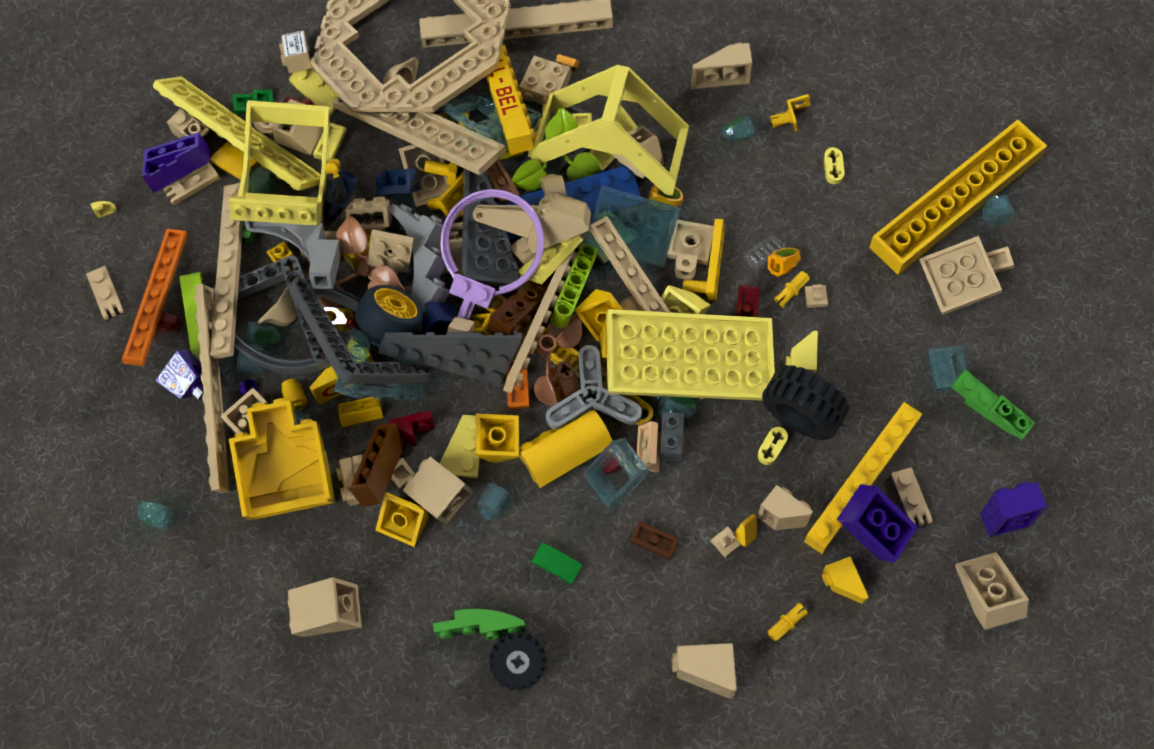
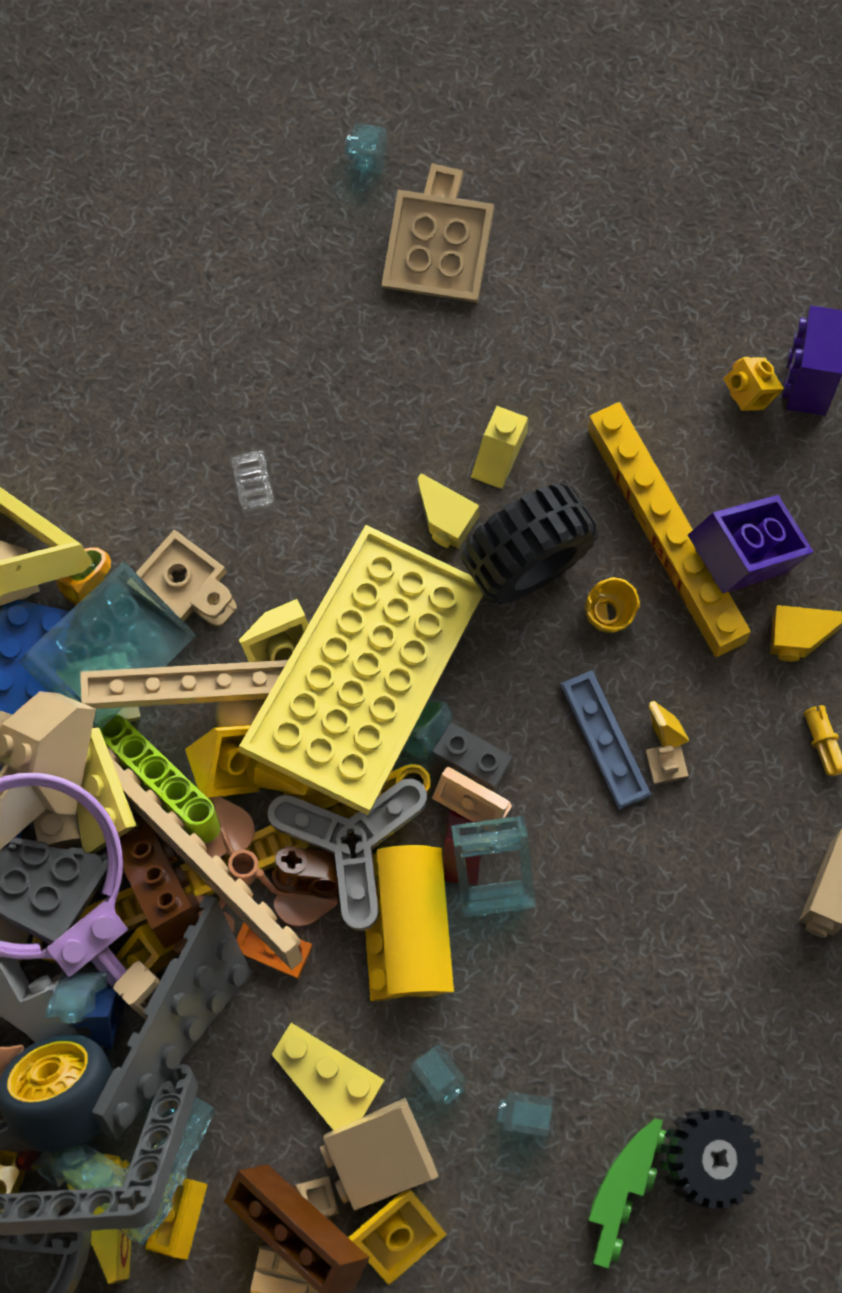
camera: 60 degrees left, 5 degrees up
dark red slope [389,410,435,447] -> none
yellow slope [475,413,519,463] -> none
green slope [530,543,582,584] -> none
reddish brown plate [630,521,679,560] -> none
yellow piece [683,219,725,301] -> none
clear light blue rock [720,115,756,140] -> none
dark red slope [736,285,760,317] -> none
tan slope [757,485,813,530] -> none
light yellow beam [758,427,788,465] -> none
light orange rock [768,248,801,277] -> none
yellow bracket [770,94,810,131] -> none
yellow axle [774,271,810,307] -> none
tan tile [804,284,828,308] -> none
light yellow beam [824,147,845,184] -> none
yellow brick [869,120,1047,275] -> none
tan hinge [890,467,933,526] -> none
clear light blue plate [927,345,968,391] -> none
bright green slope [950,369,1035,439] -> none
none -> clear light blue slope [46,972,107,1023]
none -> light yellow slope [471,406,528,489]
none -> clear light blue brick [497,1091,553,1138]
none -> sand blue tile [560,670,651,810]
none -> yellow hair [584,577,640,634]
none -> yellow brick [723,357,784,411]

